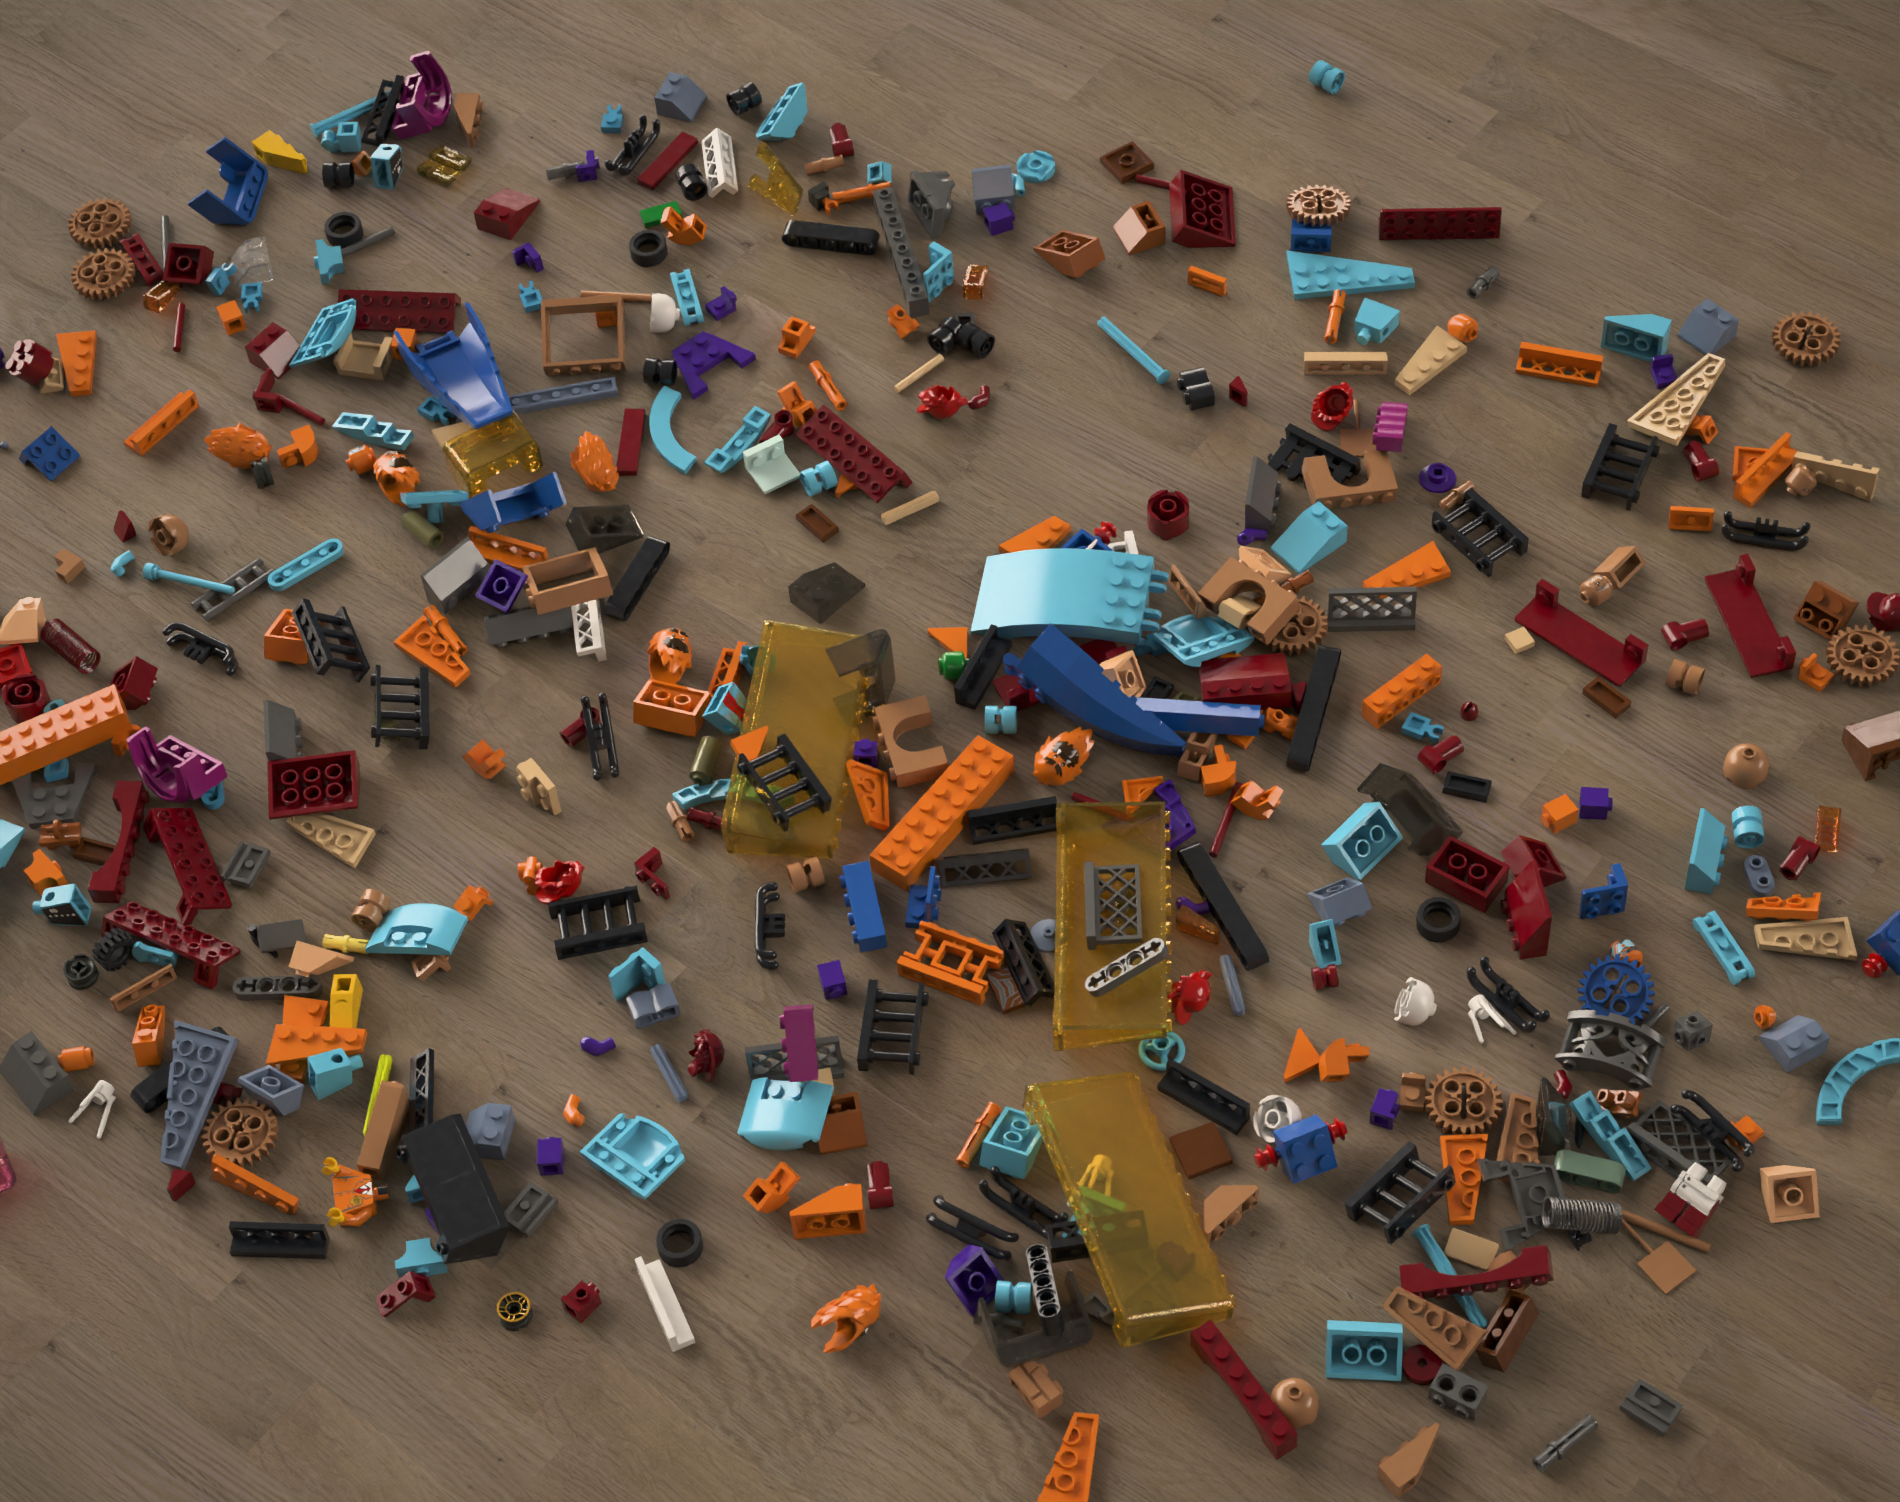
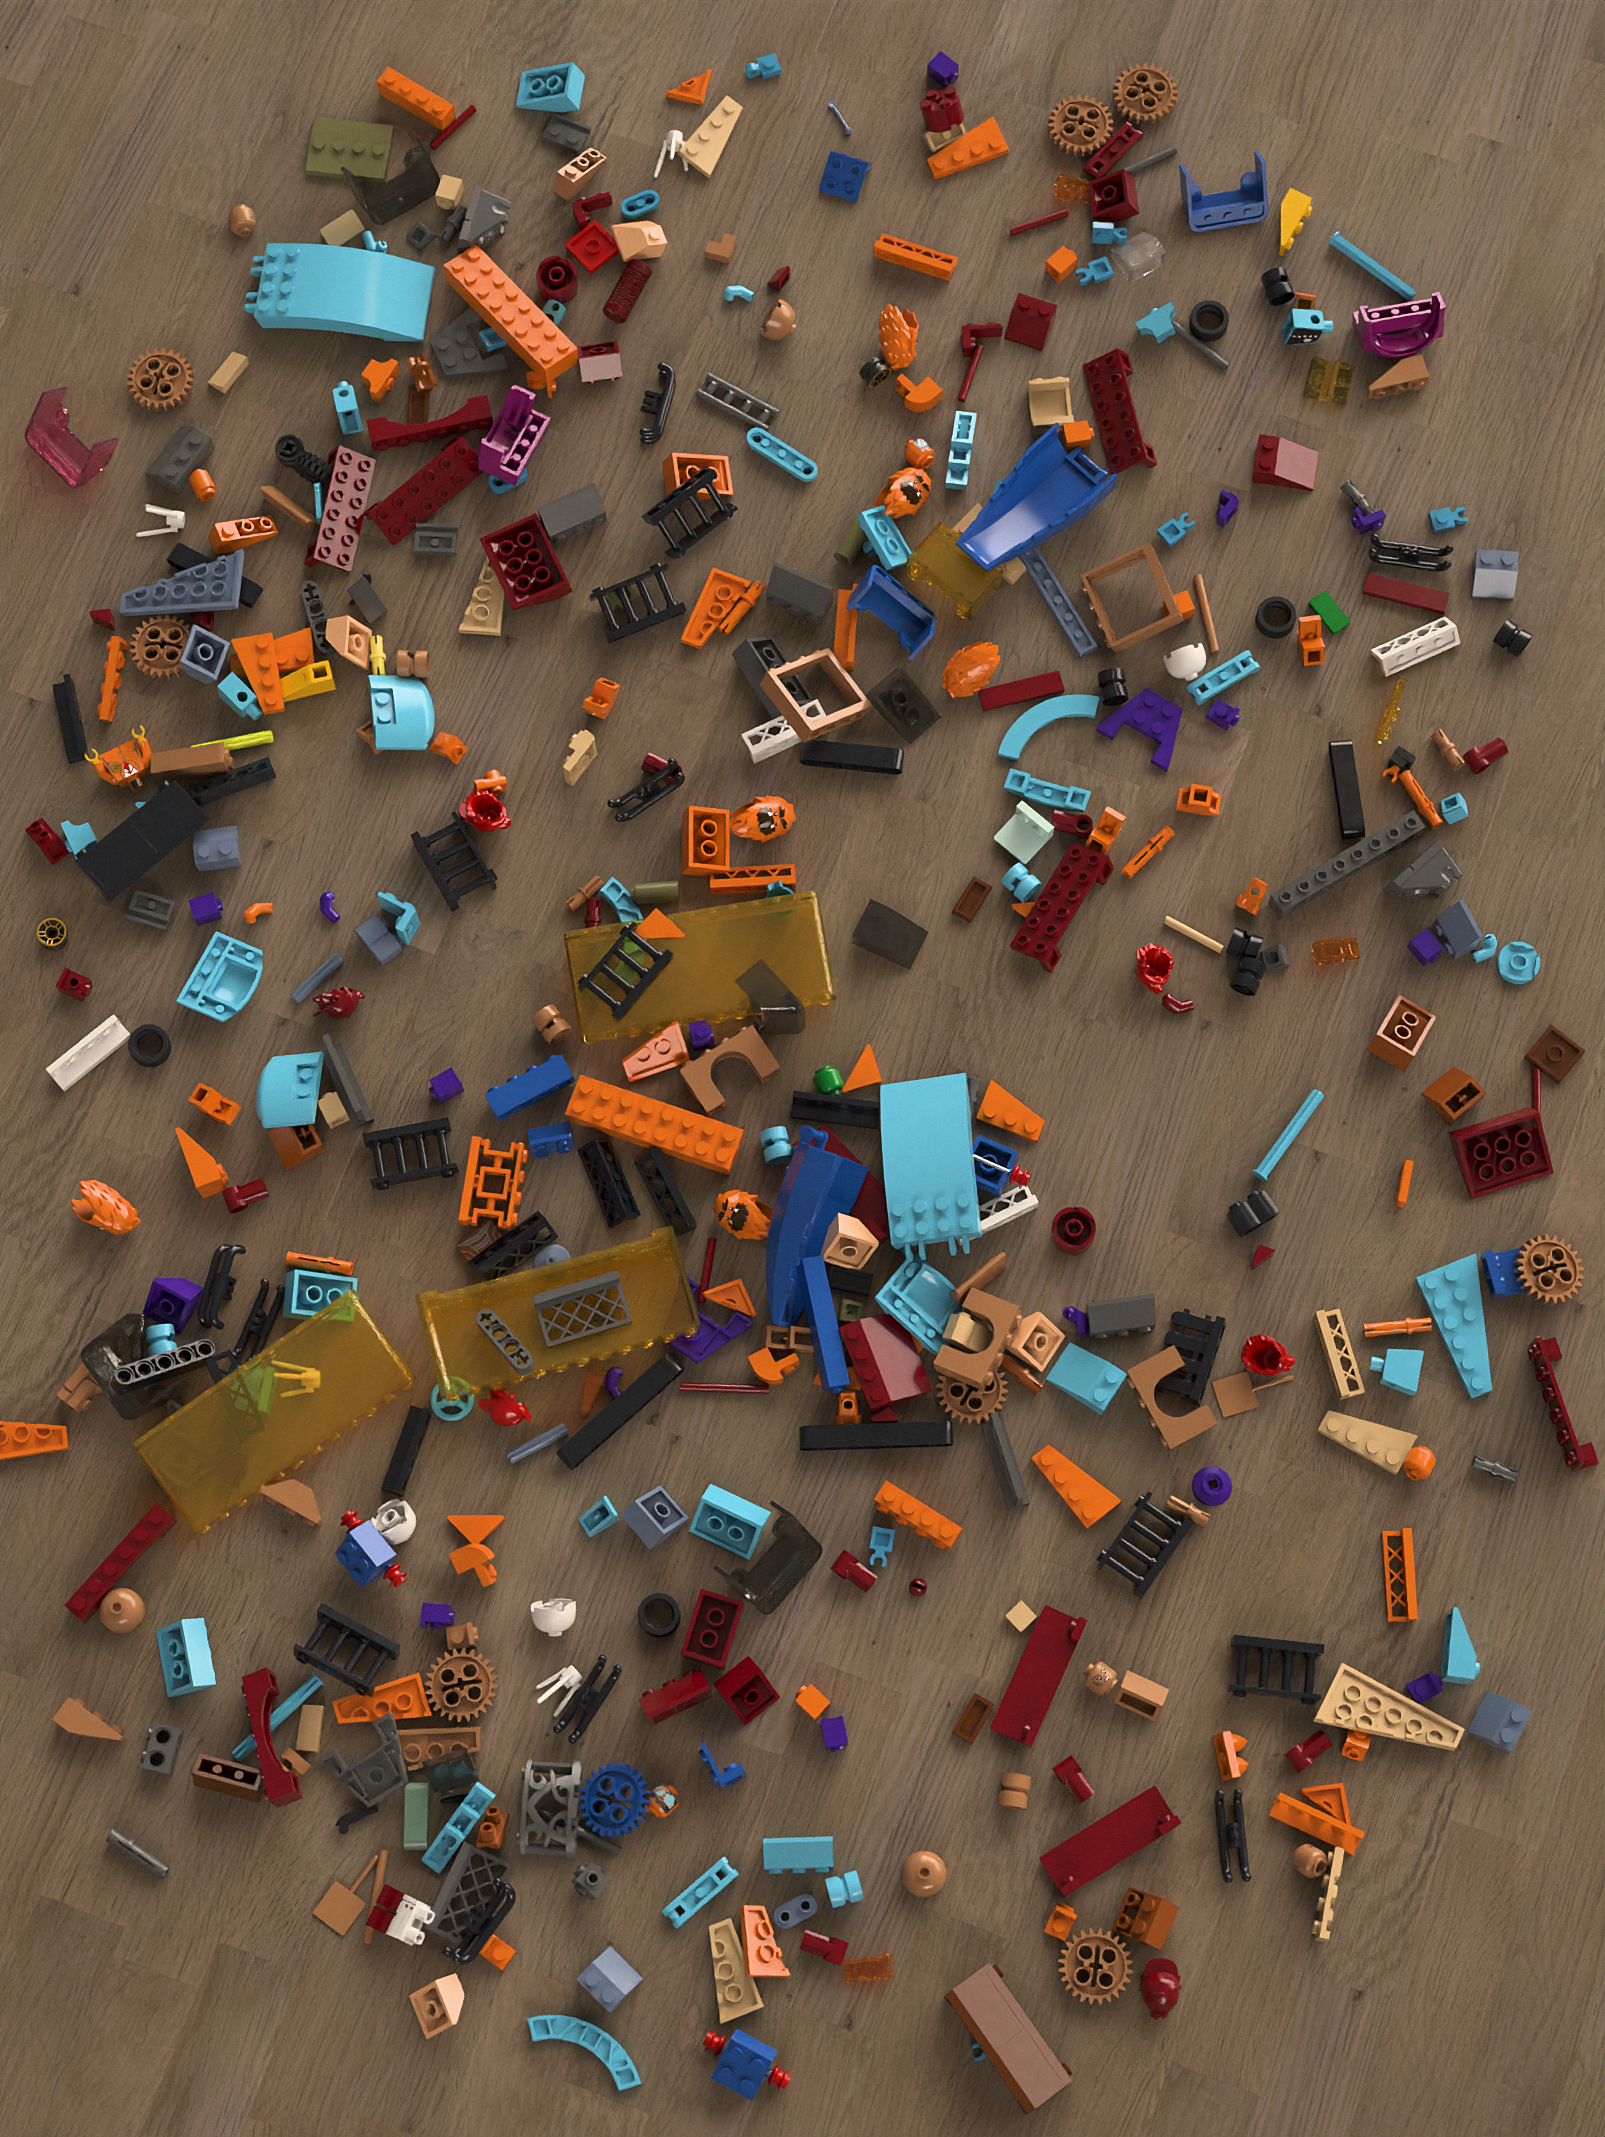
camera: 70 degrees right, 20 degrees up
medium azure piece [143,563,235,594] -> none
medium azure slope [289,298,356,368] -> none
medium azure brick [321,122,362,153] -> none
black fence [361,75,405,147] -> none
dark purple slope [475,559,528,613] -> none
dark red bracket [634,847,670,900] -> none
black wheel [676,164,708,201] -> none
medium azure torso [703,682,754,735] -> none
black piece [754,882,785,970] -> none
medium azure wedge [756,82,808,141] -> none
magenta wedge [779,1004,819,1082] -> none
tan axle [881,491,939,525] -> none
medium azure bracket [923,241,954,302] -> none
reddish brown tile [1170,1121,1233,1180] -> none
orange brick [1230,780,1283,820] -> none
dark red wheel [1311,964,1339,991] -> none
magenta brick [1372,401,1408,452] -> none
medium nougat wing [1382,1287,1488,1371] -> none
dark red piece [1402,1344,1443,1385] -> none
black tile [1442,771,1492,803] -> none
dark grey piece [1542,1197,1622,1234] -> none
dark red arm [1551,1069,1572,1103] -> none
dark grey plate [1619,1378,1683,1437] -> none
orange plate [1754,1005,1776,1029] -> none
medium nougat gear [1772,311,1841,367] -> none

